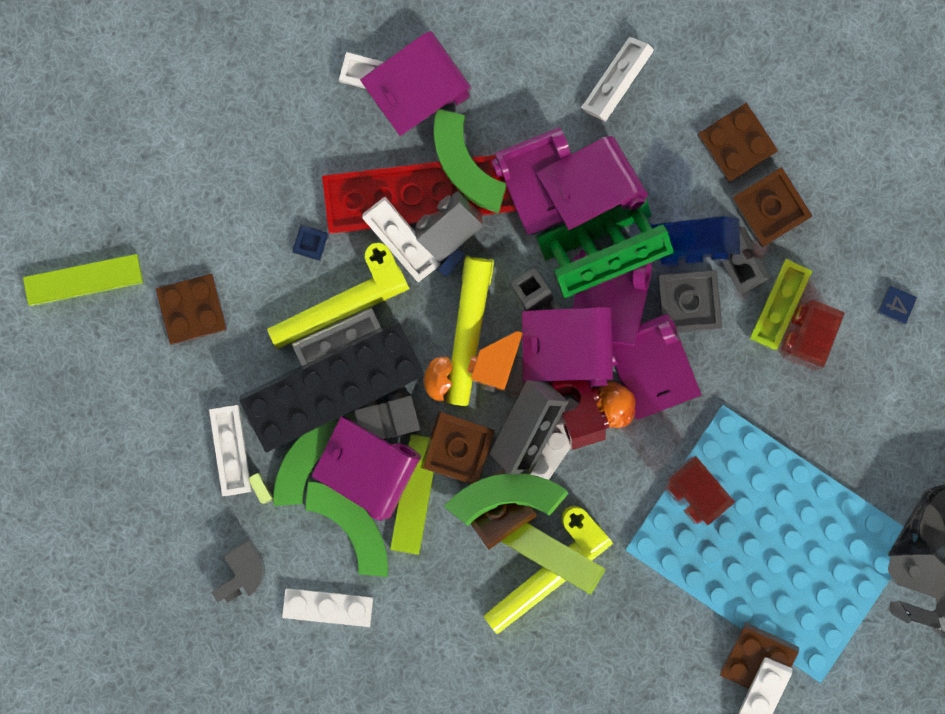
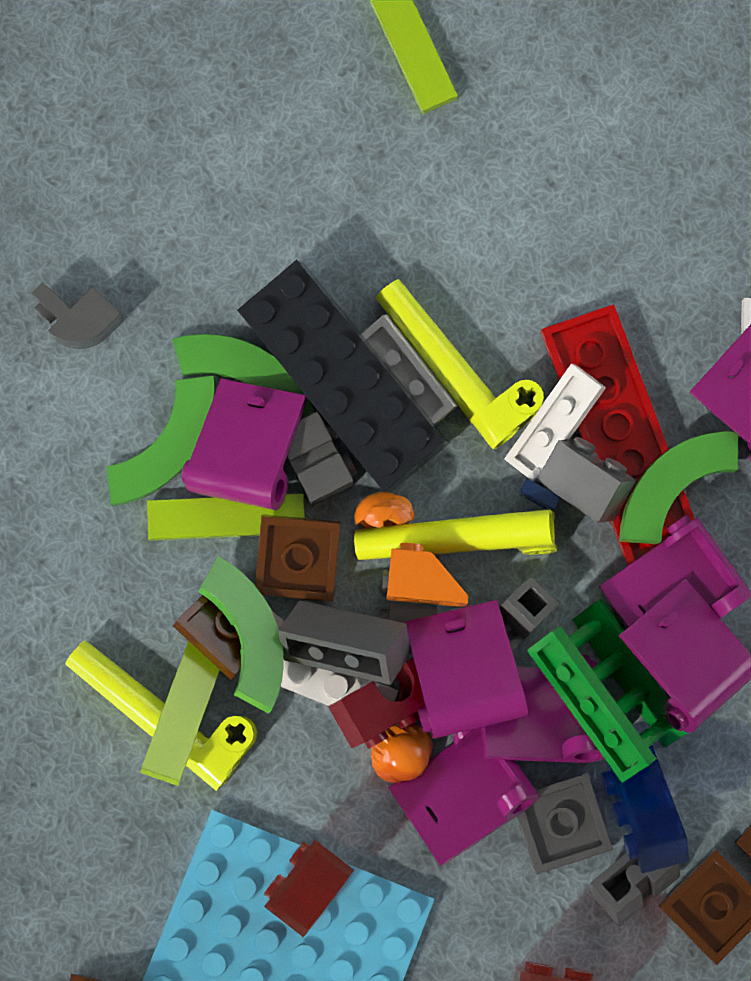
camera: 70 degrees right, 5 degrees down
reddish brown plate [156,274,227,345] -> none
white plate [209,405,252,497] -> none
yellowish green tile [249,473,274,504] -> none
white plate [282,588,373,627] -> none
dark blue tile [292,225,329,261] -> none
lime plate [749,259,812,351] -> none

